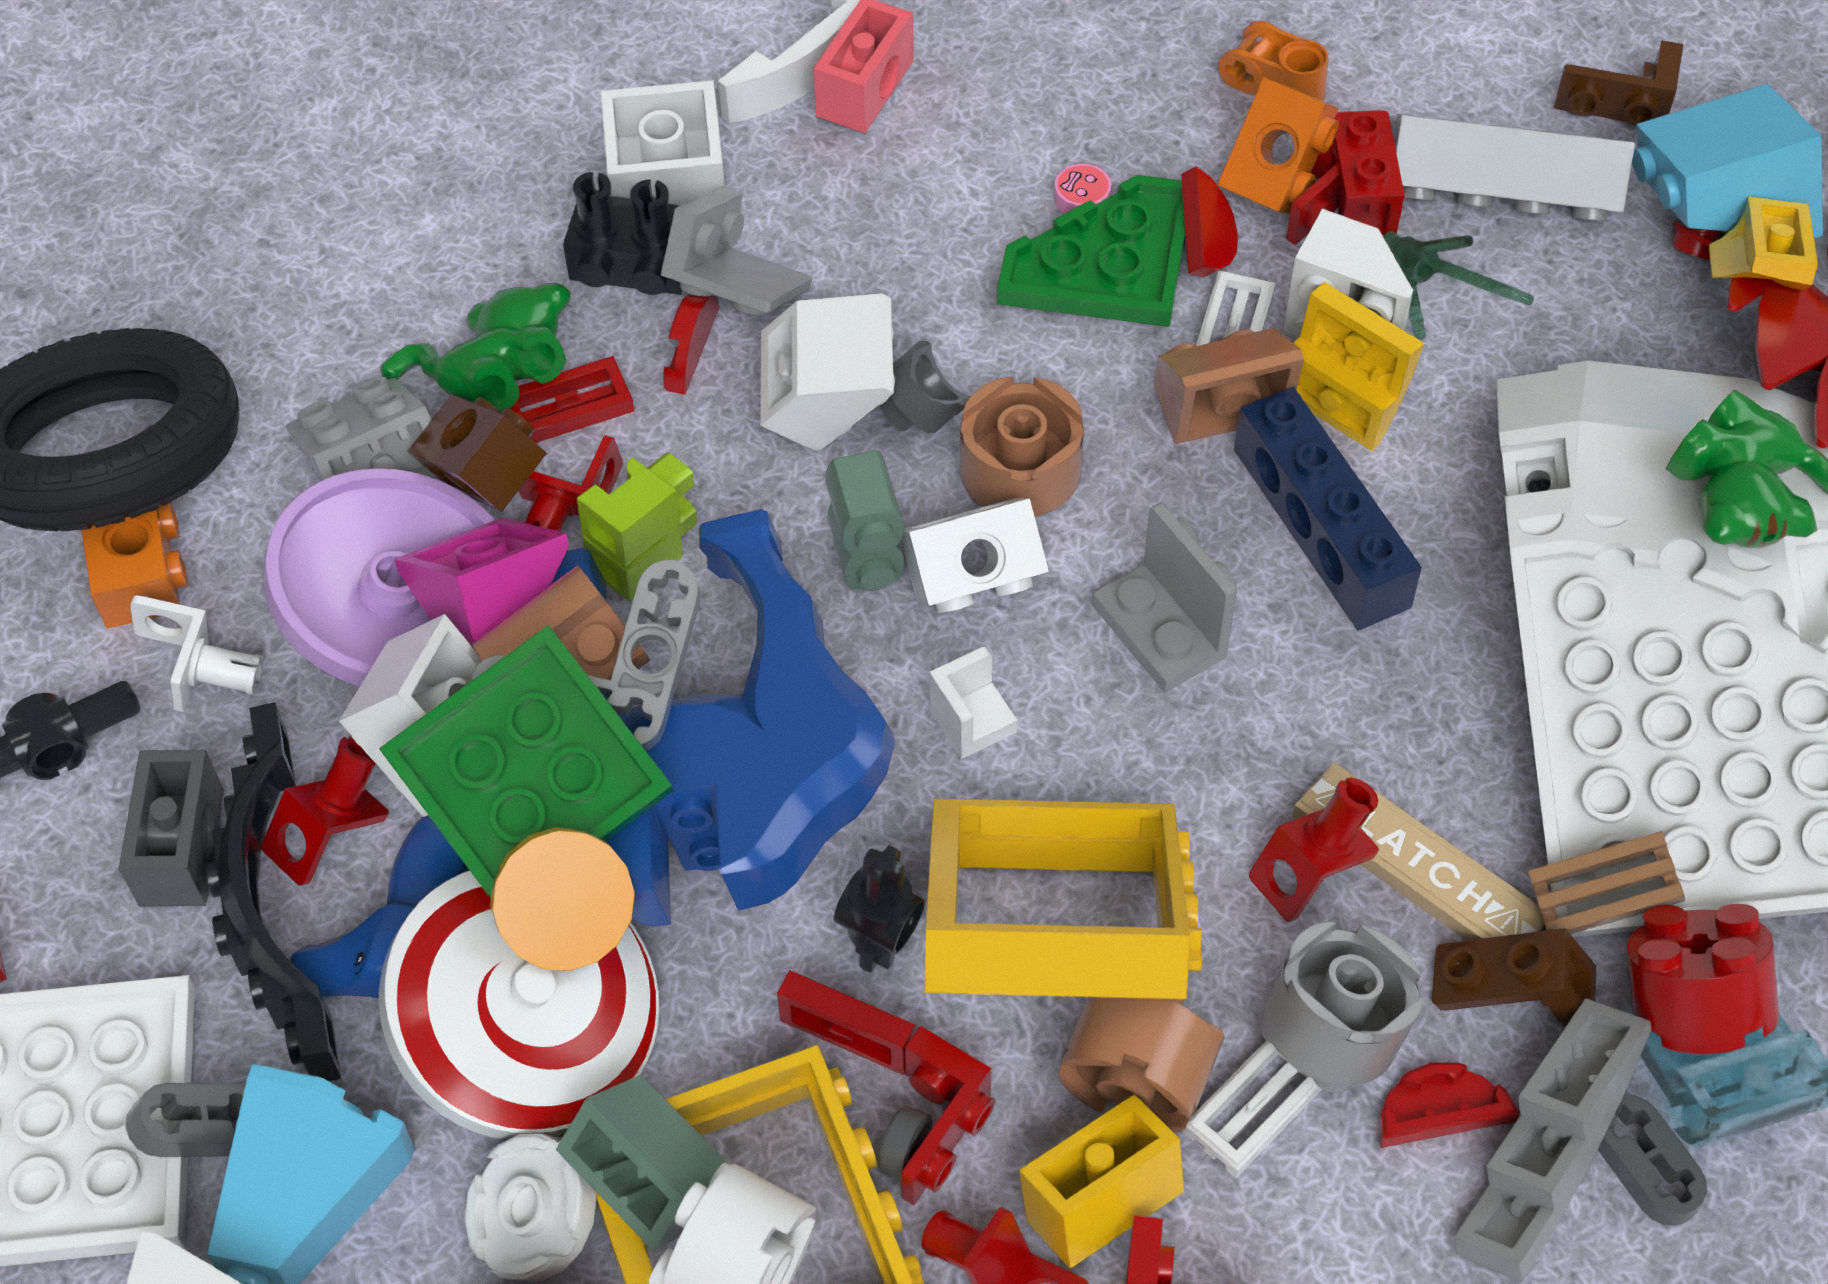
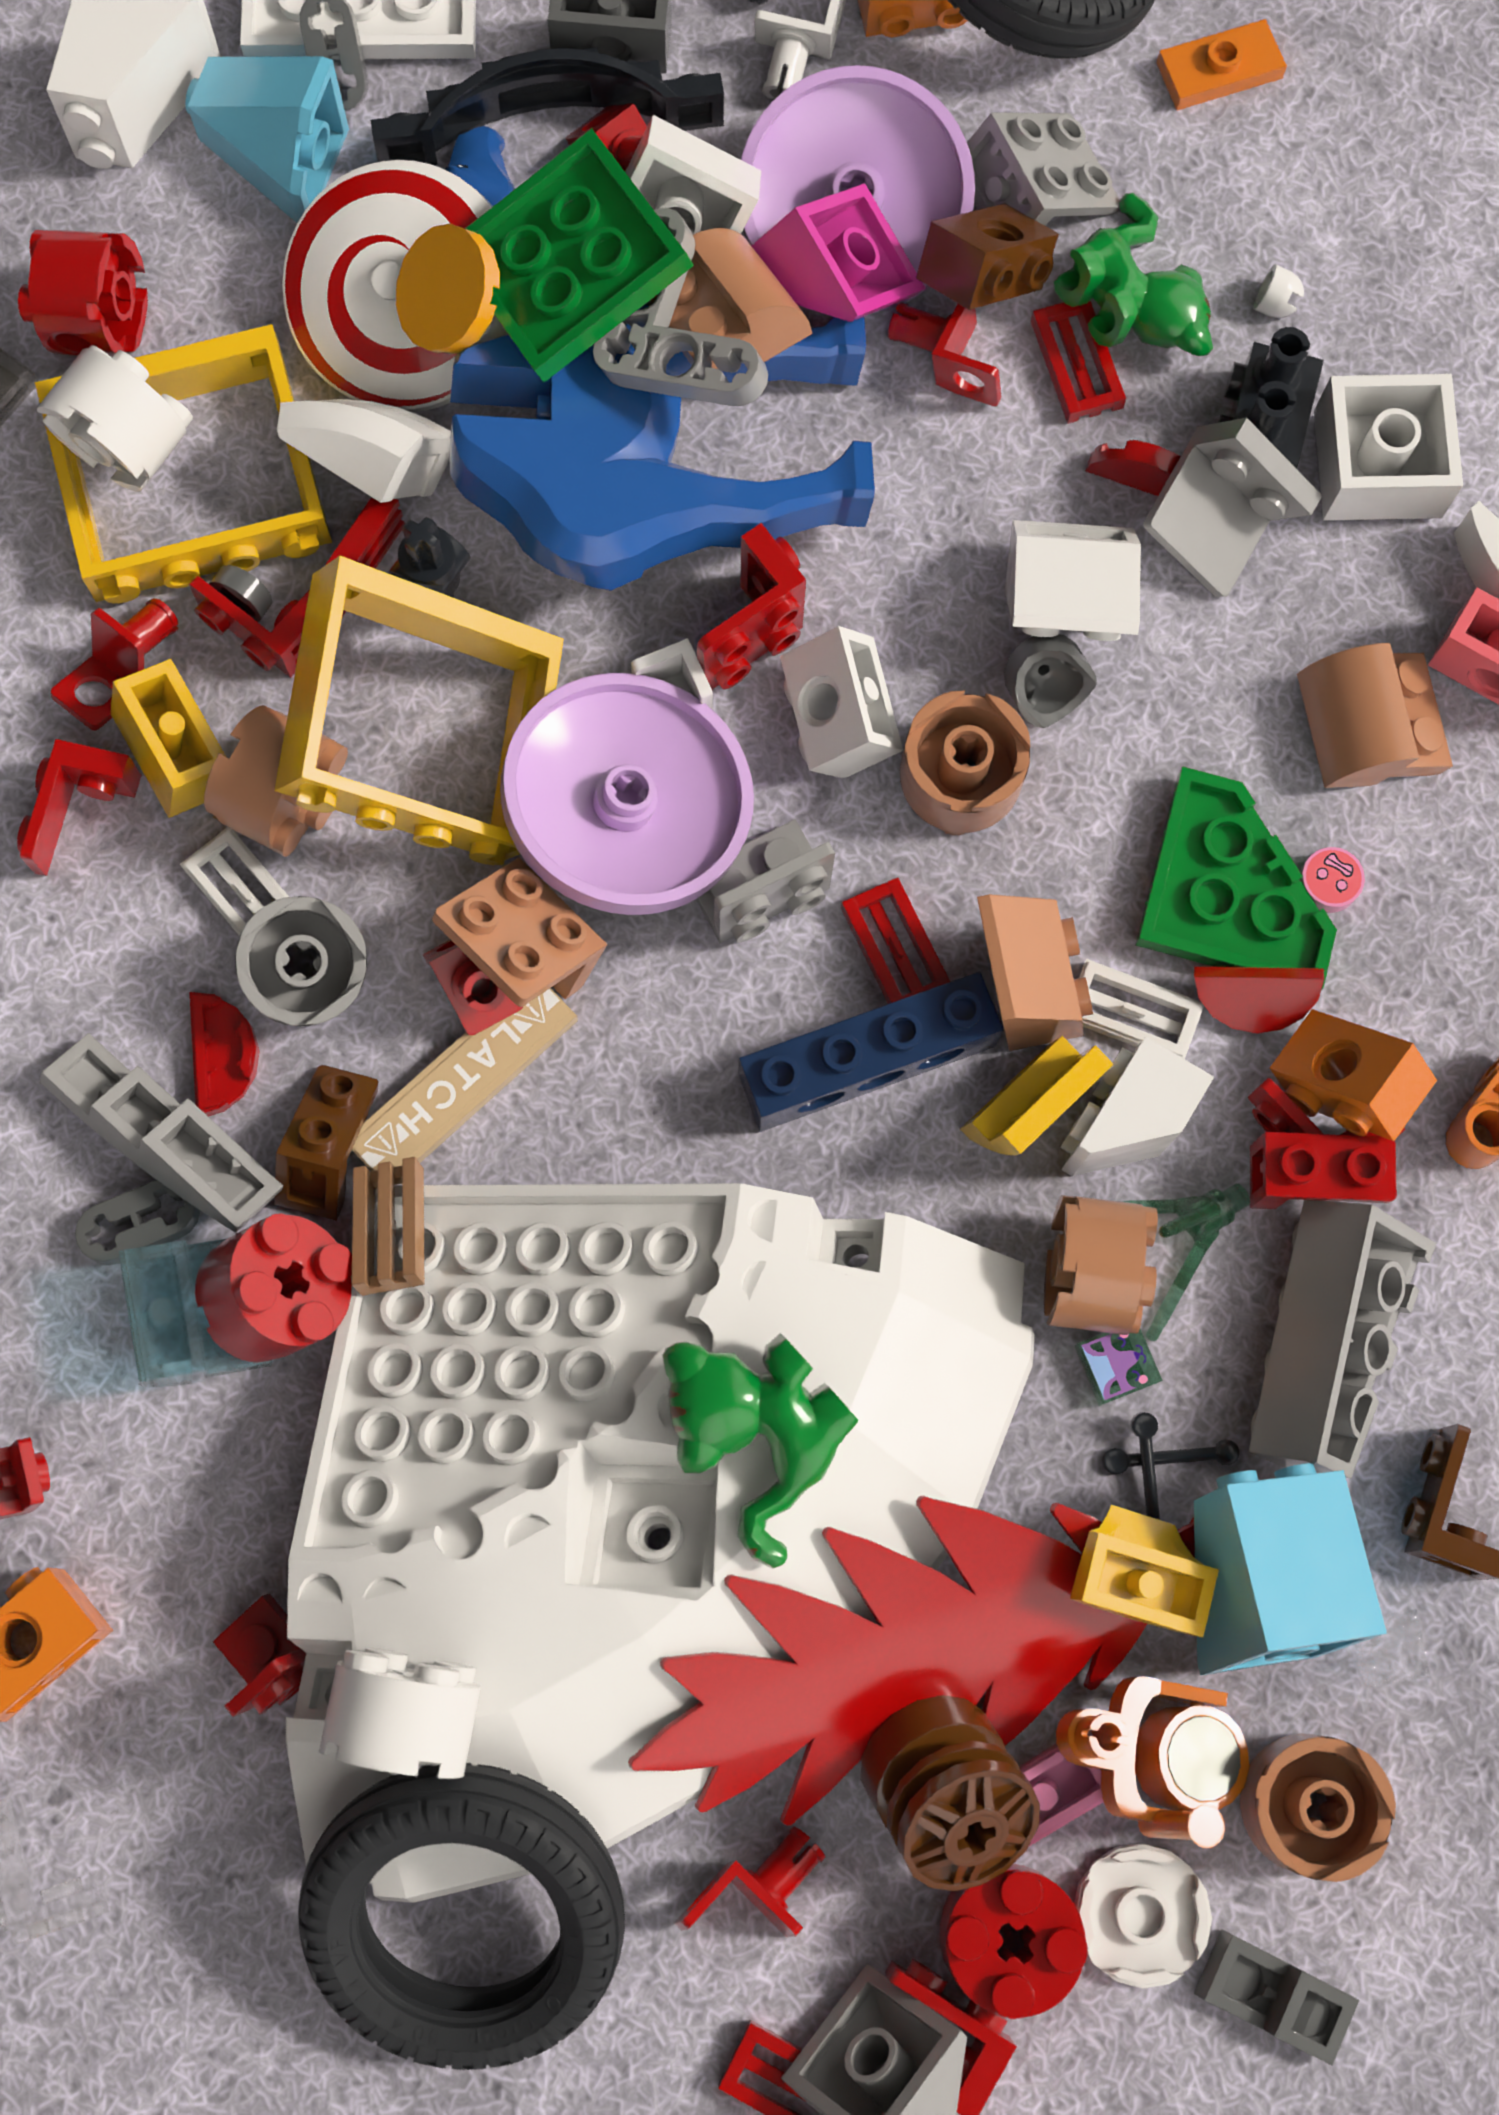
camera: 90 degrees right, 20 degrees up
white tile [464,1134,597,1282] -> none
sand green brick [555,1075,729,1251] -> none
lime hips [577,452,697,602] -> none
sand green brick [825,450,905,591] -> none
none -> white slope [277,399,451,503]
none -> nougat bracket [432,857,608,1007]
none -> lavender dish [500,673,754,915]
none -> red bracket [697,523,806,690]
none -> red tile [841,877,950,1004]
none -> nougat brick [1043,1195,1158,1335]
none -> tile [1074,1328,1163,1407]
none -> black hinge [1102,1439,1240,1475]
none -> black hinge [1130,1412,1160,1520]
none -> orange plate [1156,19,1287,111]
none -> white hinge [1253,264,1304,319]
none -> nougat brick [1297,643,1453,788]

